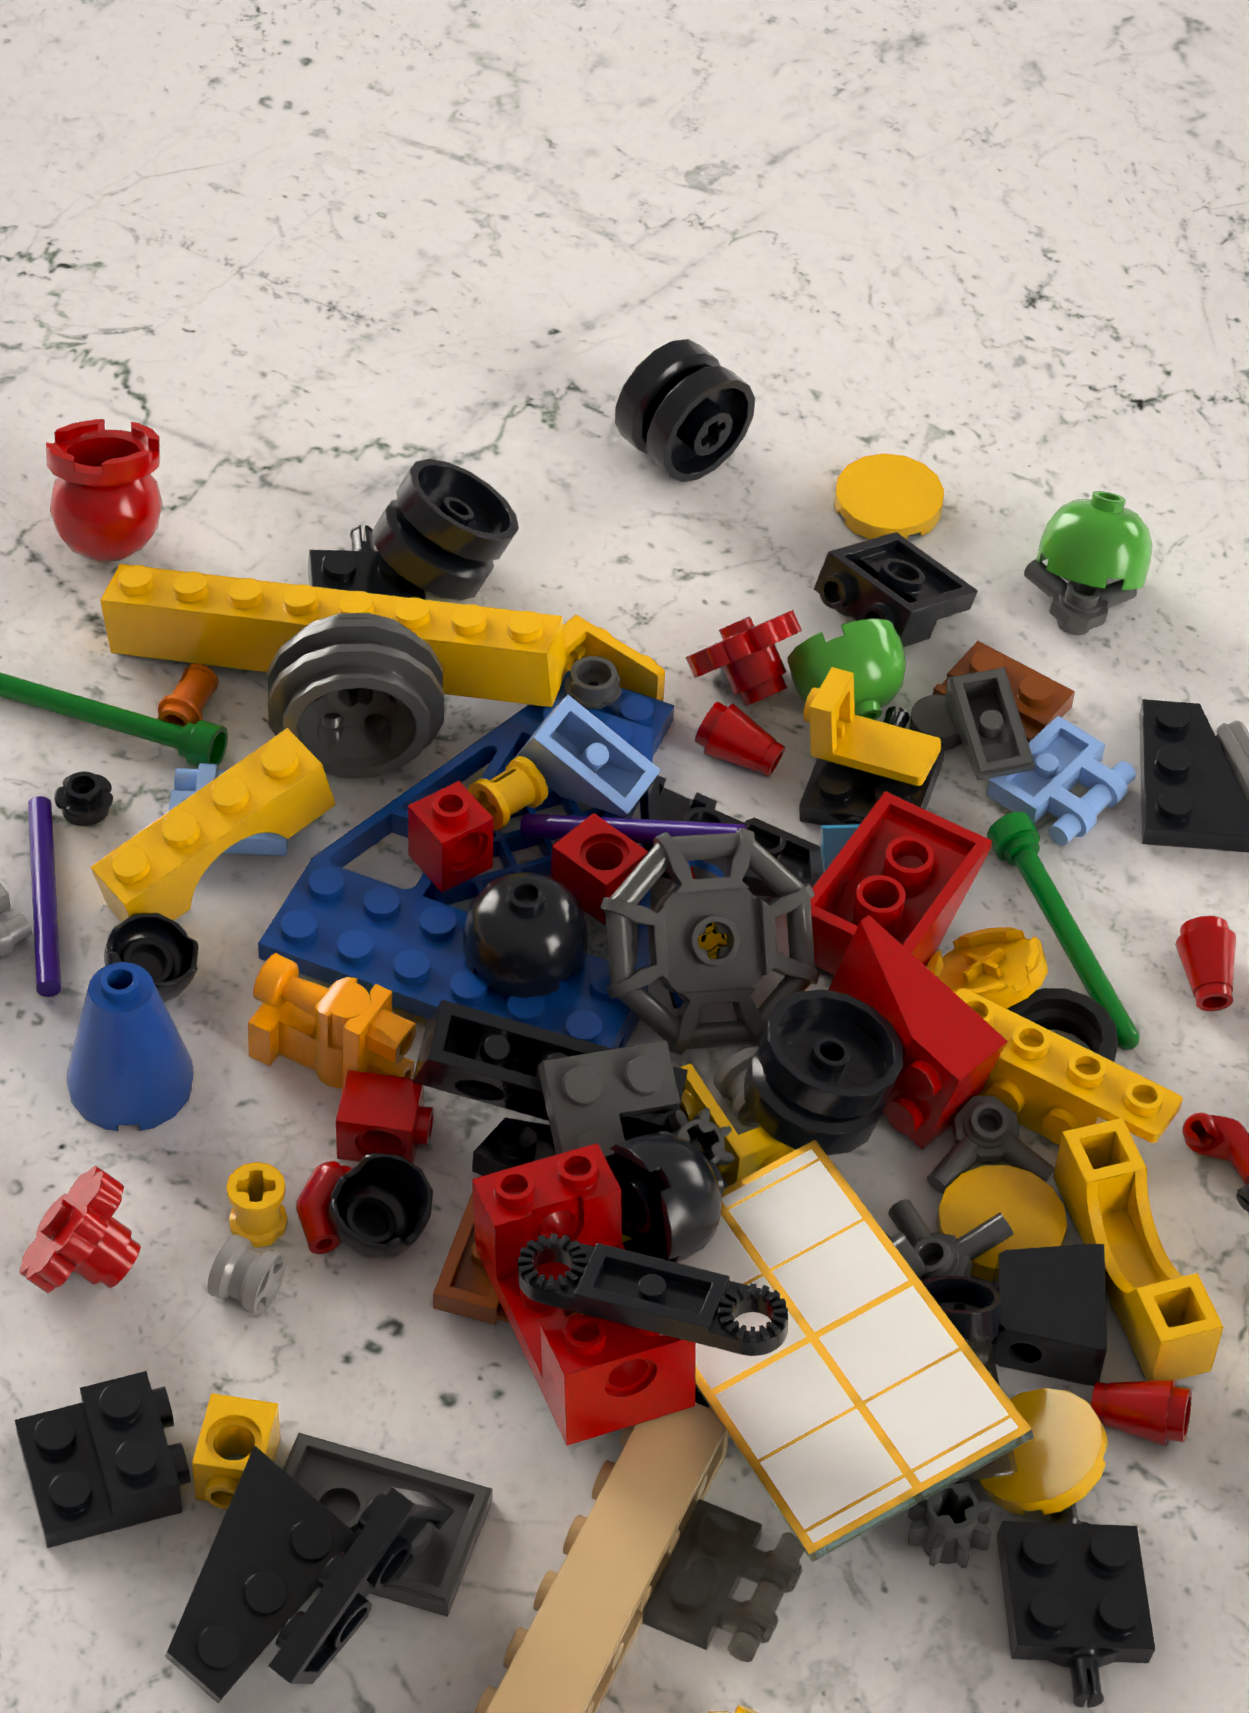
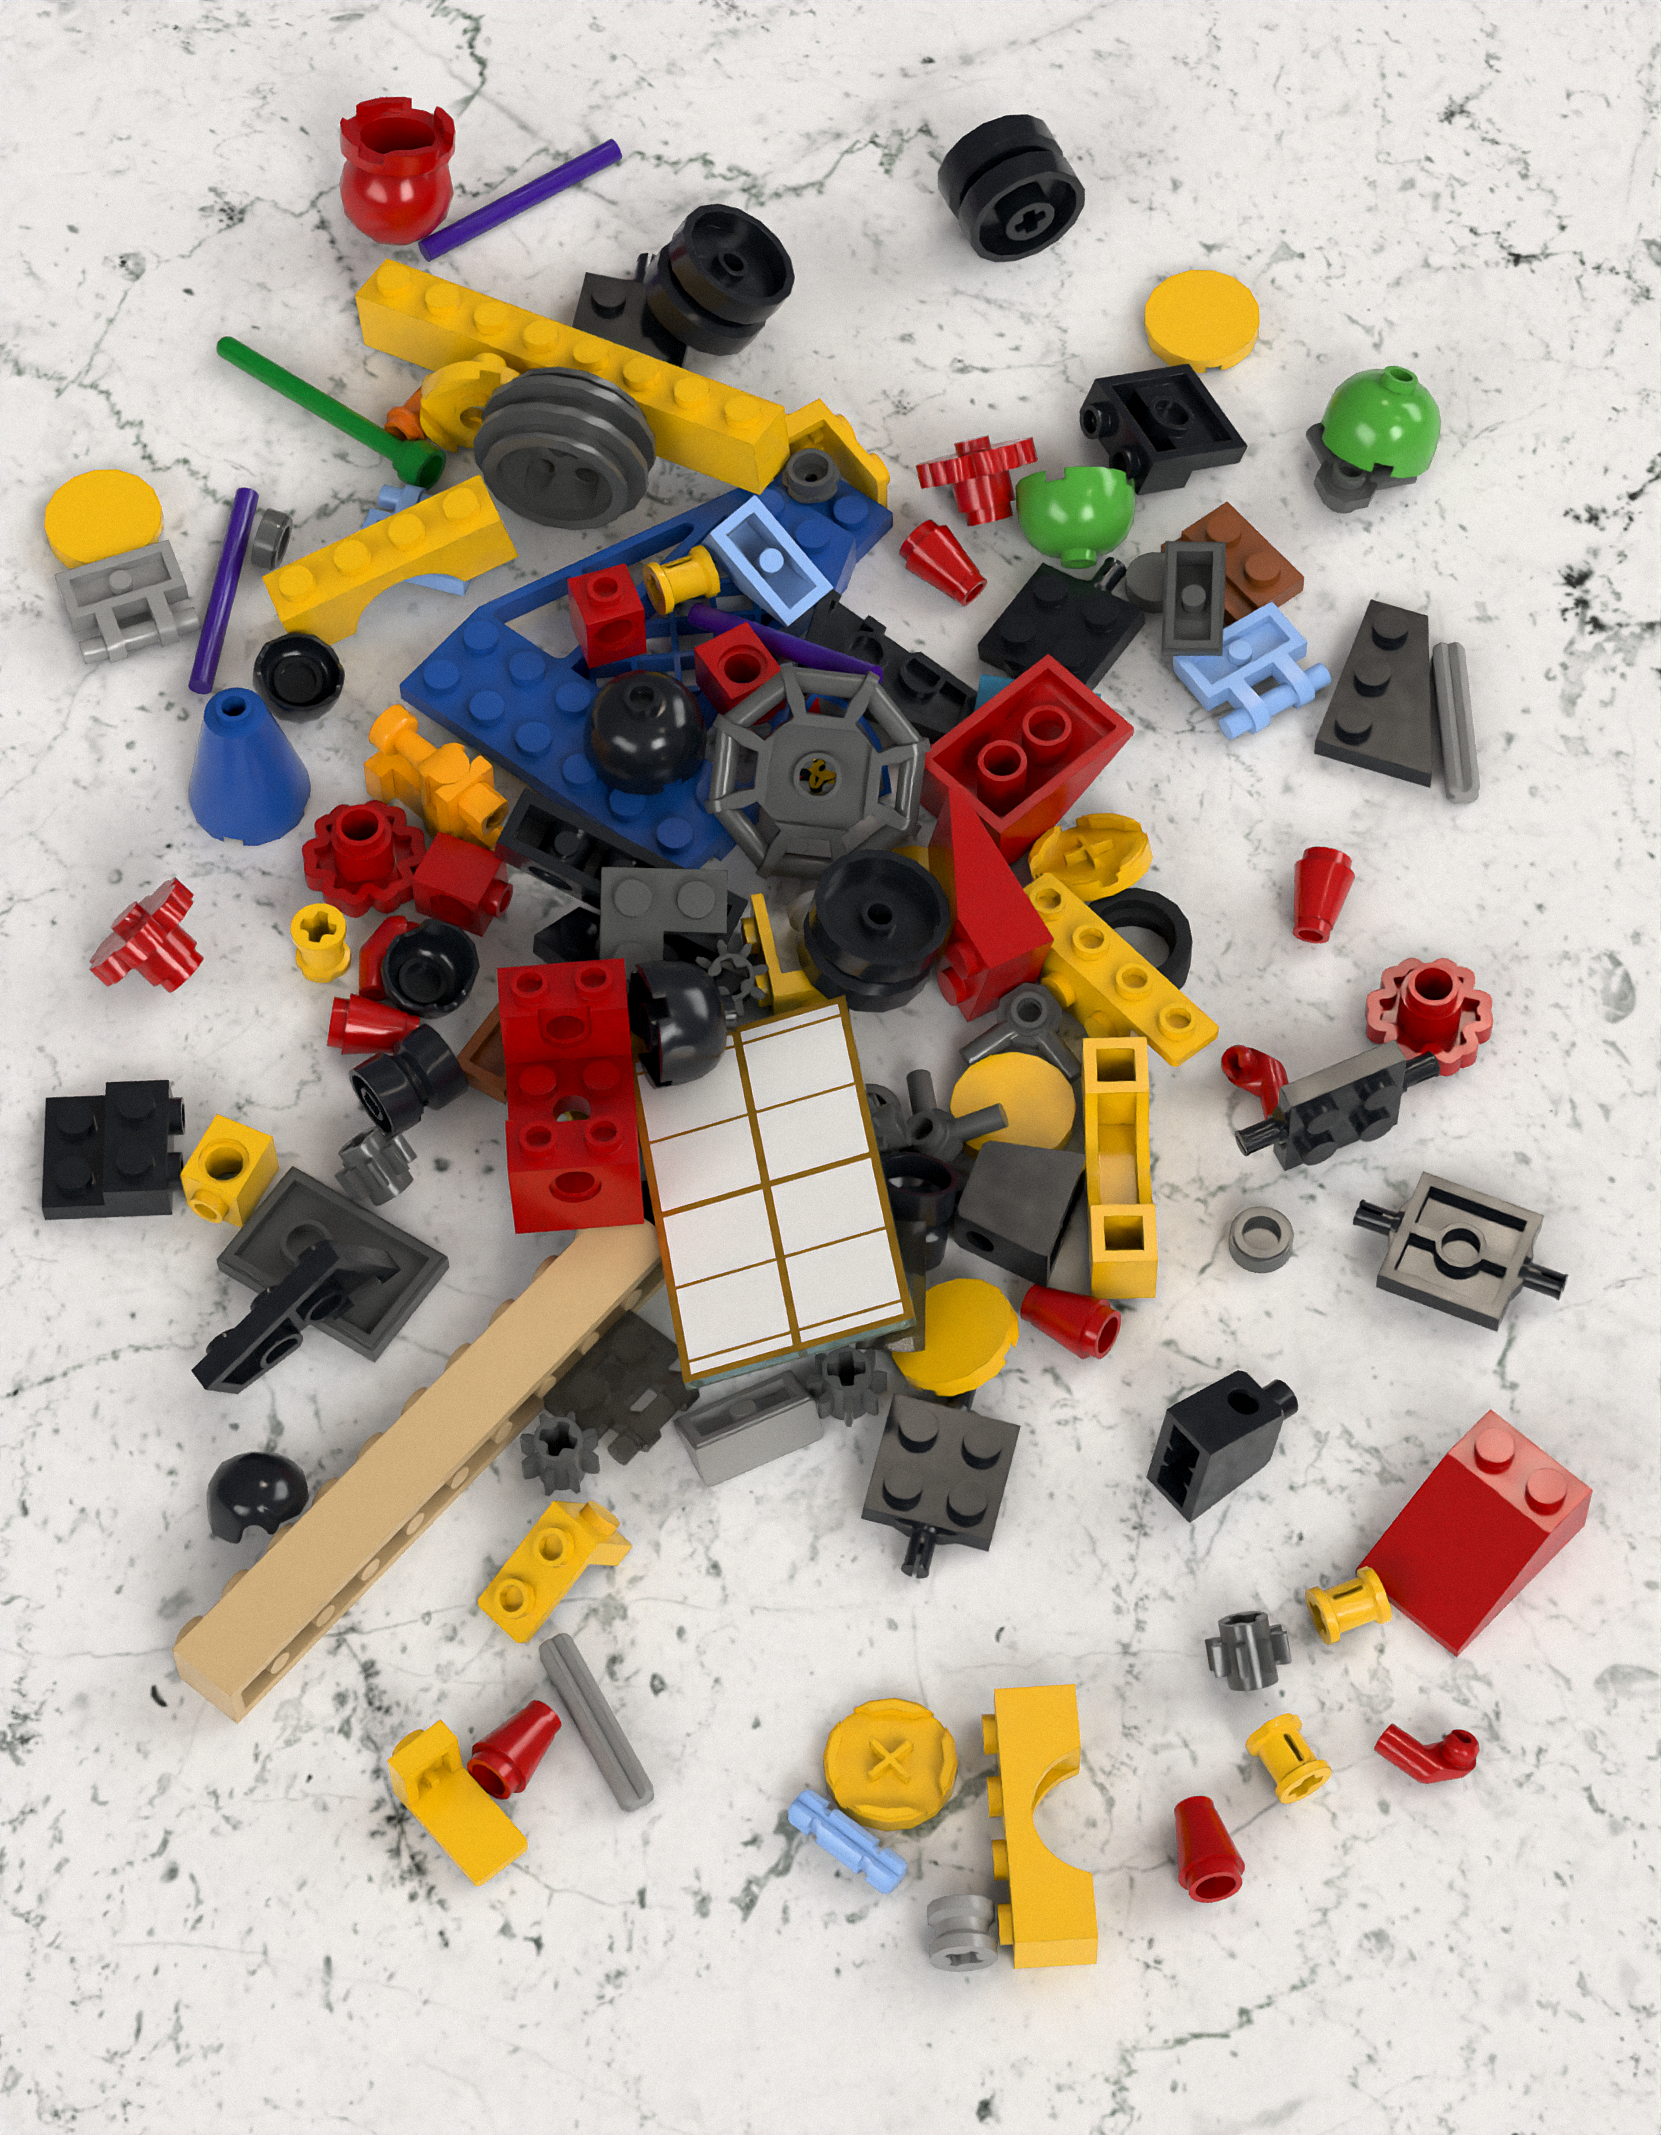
camera: 20 degrees right, 10 degrees up
black plate [54,771,113,826] -> none
black wing [165,1445,358,1703] -> none
light grey wheel [207,1234,286,1316] -> none
black plate [518,1233,788,1356] -> none
yellow bracket [803,667,941,786] -> none
green piece [987,812,1140,1050] -> none
none -> dark grey tile [251,508,293,571]
none -> red plant [302,800,426,918]
none -> red cone [327,993,420,1055]
none -> dark grey gear [334,1126,417,1206]
none -> black wheel [349,1023,468,1135]
none -> dark purple bar [418,139,622,262]
none -> yellow plate [420,353,521,454]
none -> dark grey gear [520,1411,600,1496]
none -> light grey slope [673,1370,824,1487]

